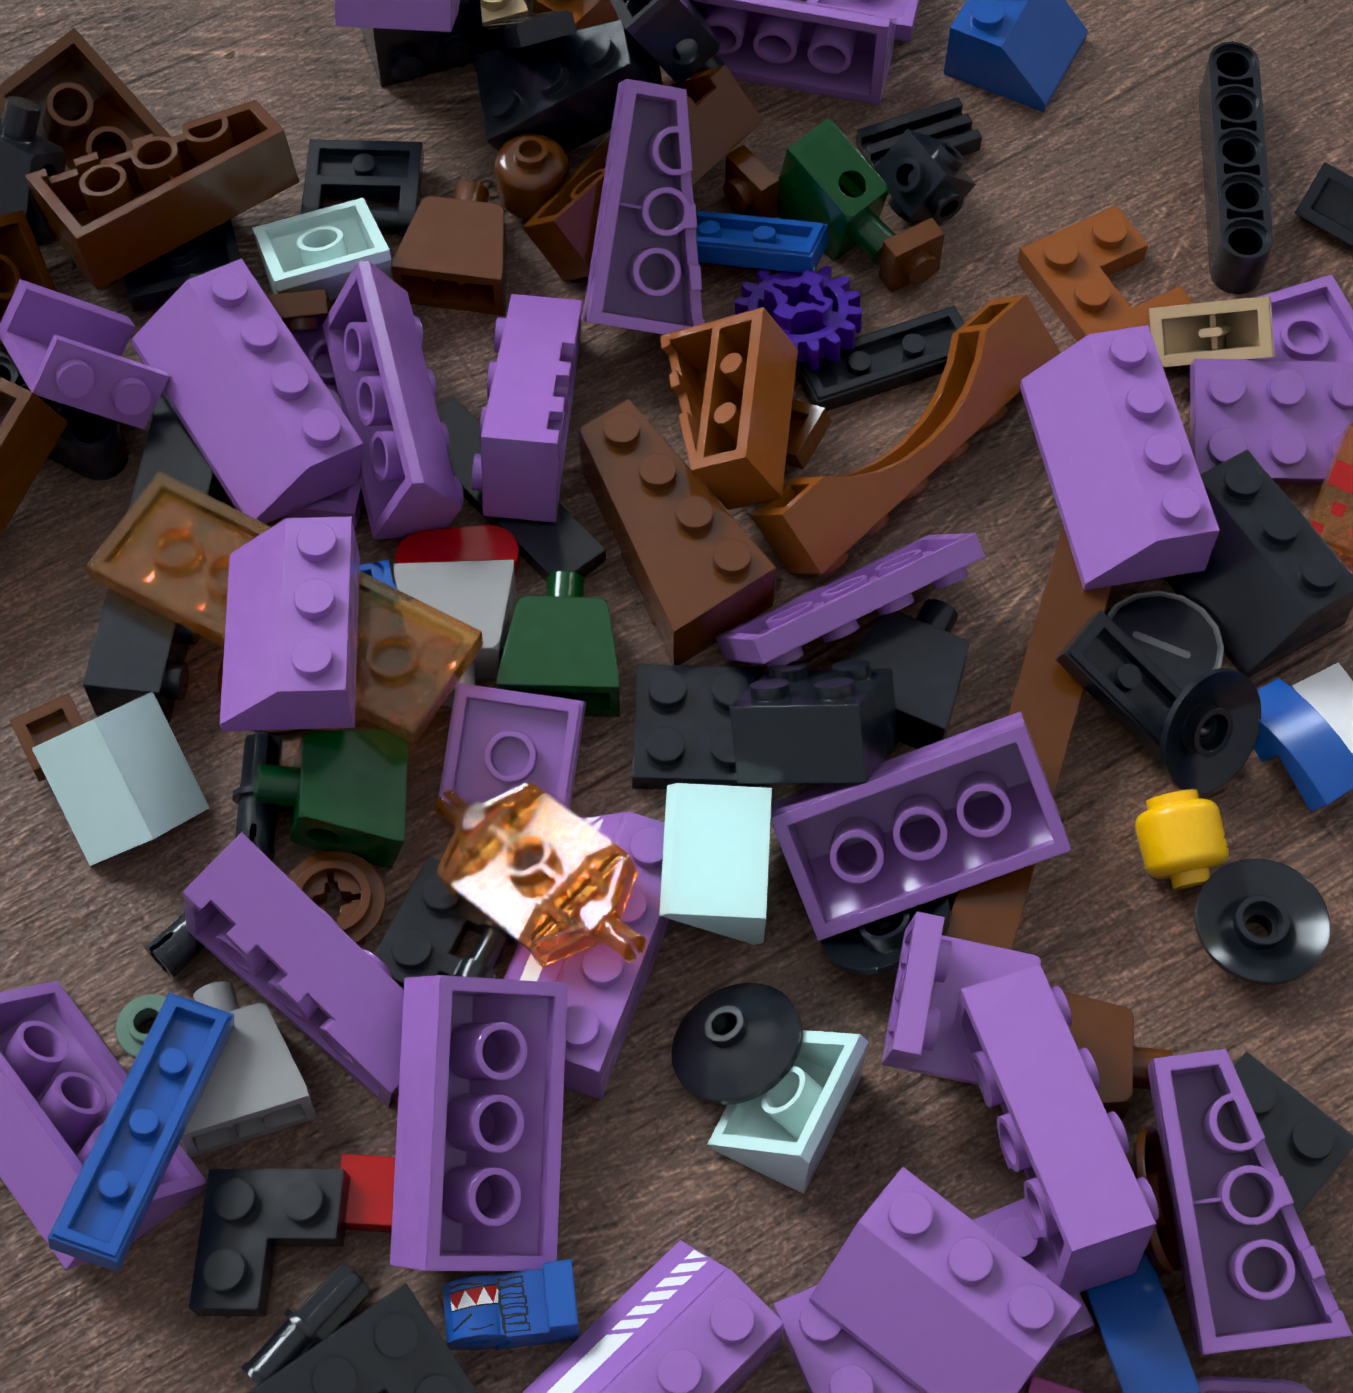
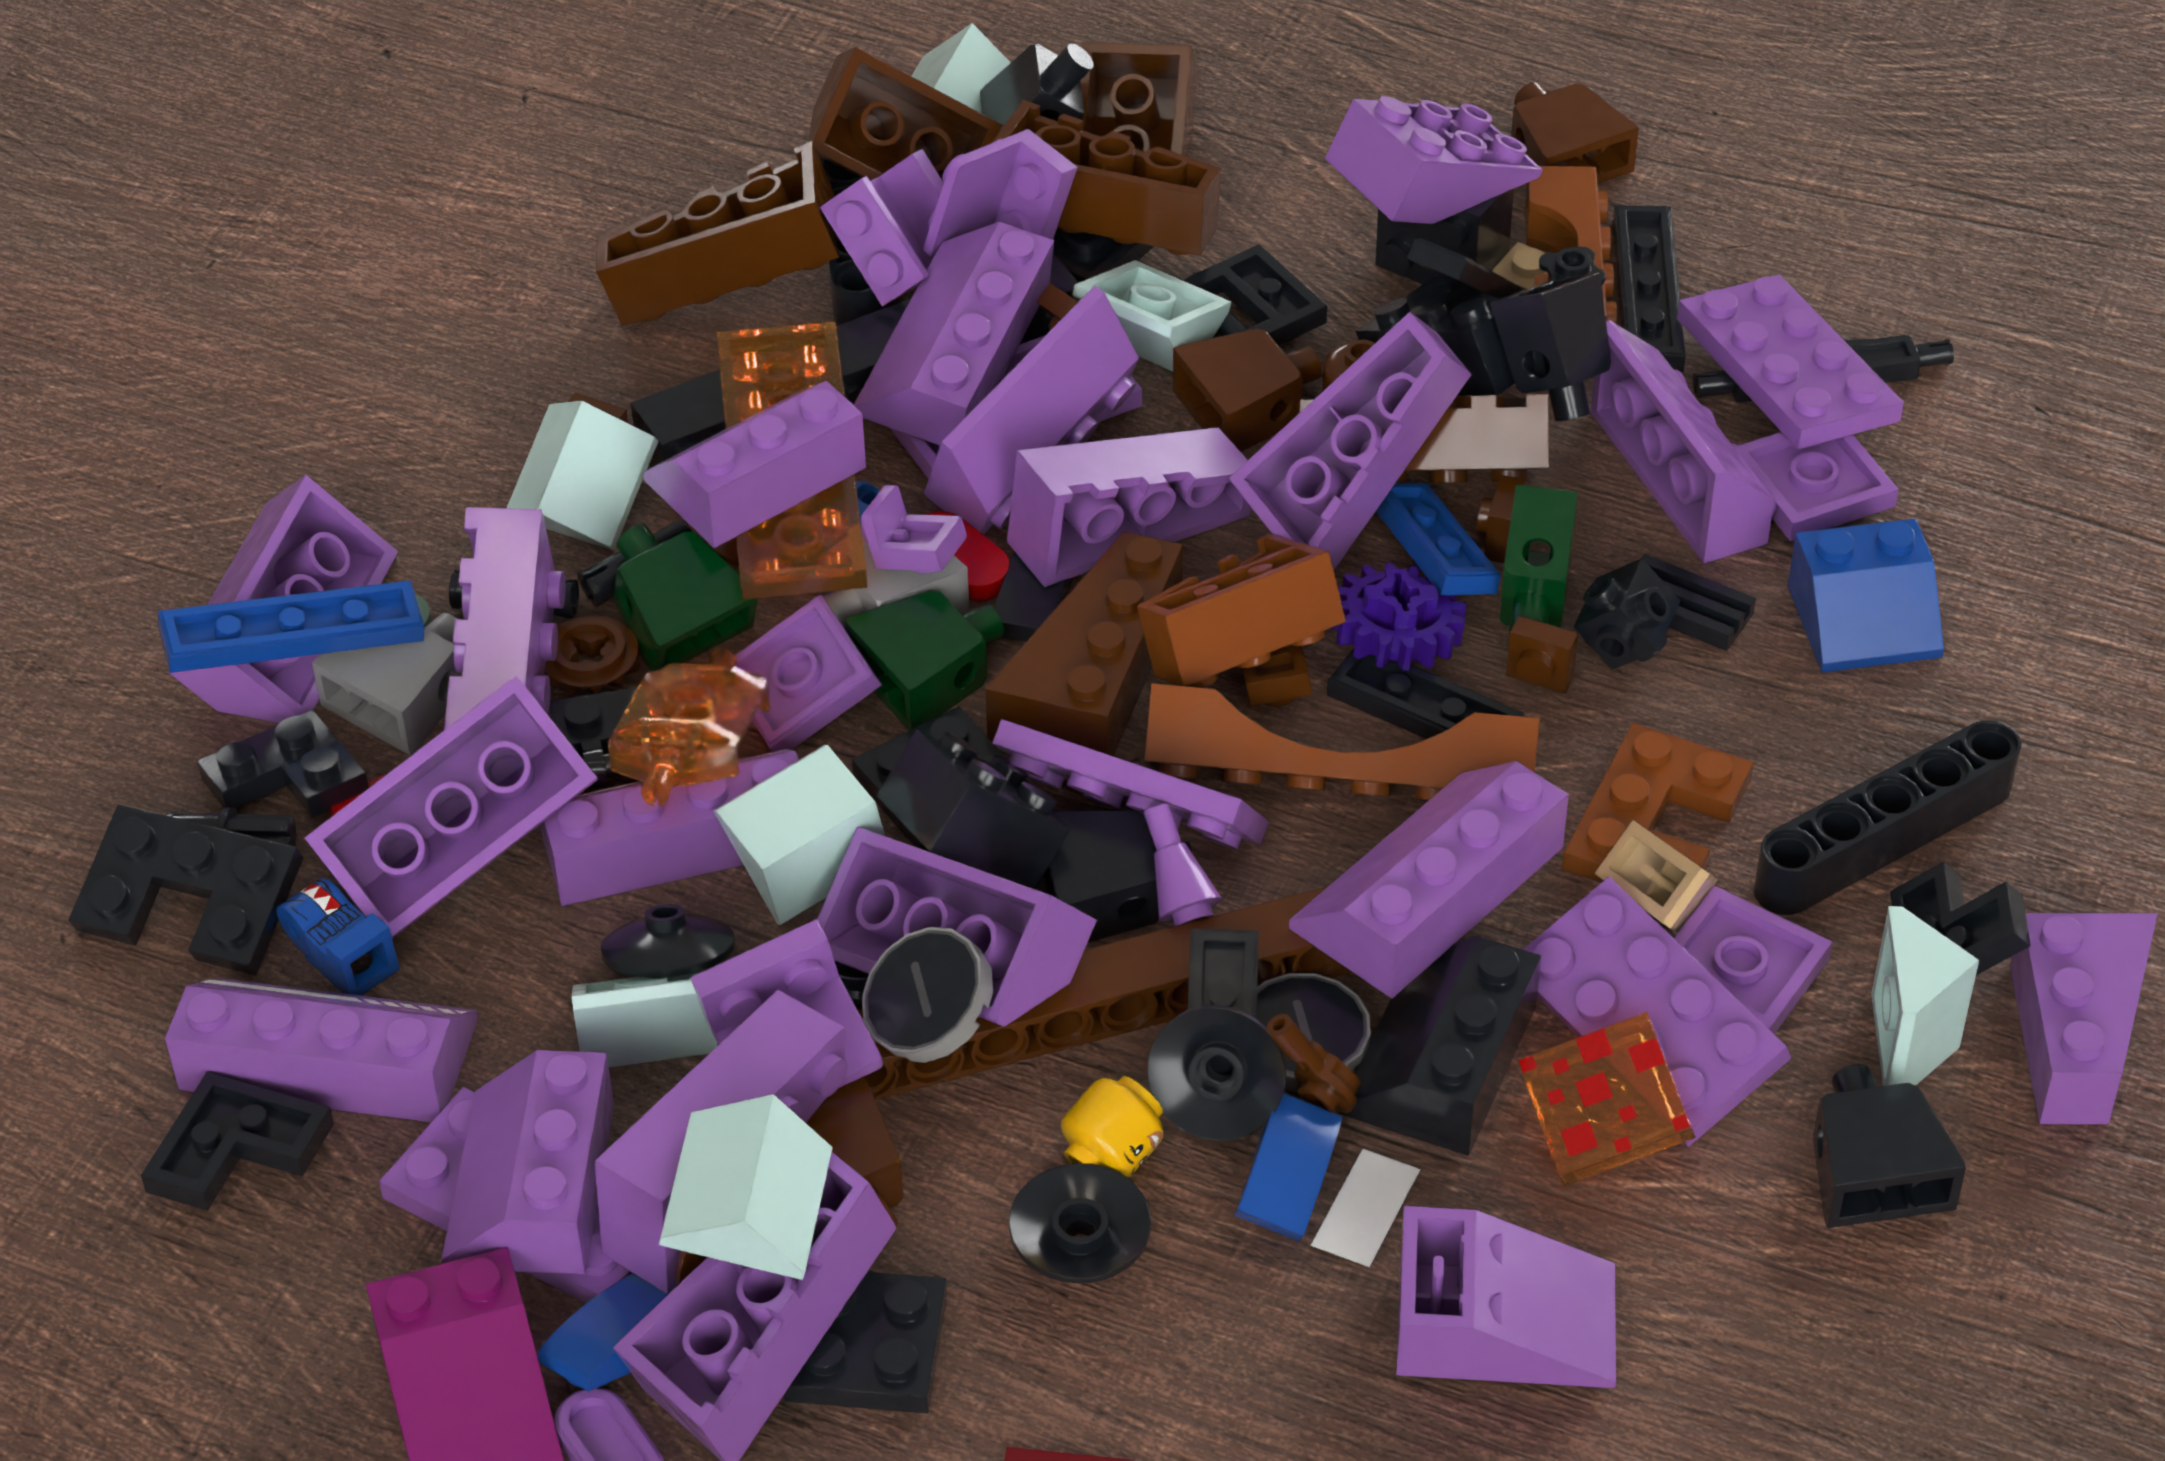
camera: 55 degrees right, 15 degrees down
none -> light aqua slope [659,1094,833,1280]
none -> medium lavender bracket [861,485,967,574]
none -> black tile [862,927,993,1063]
none -> medium lavender bracket [923,129,1078,258]
none -> medium lavender cone [1143,804,1222,926]
none -> reddish brown plate [1266,1014,1361,1113]

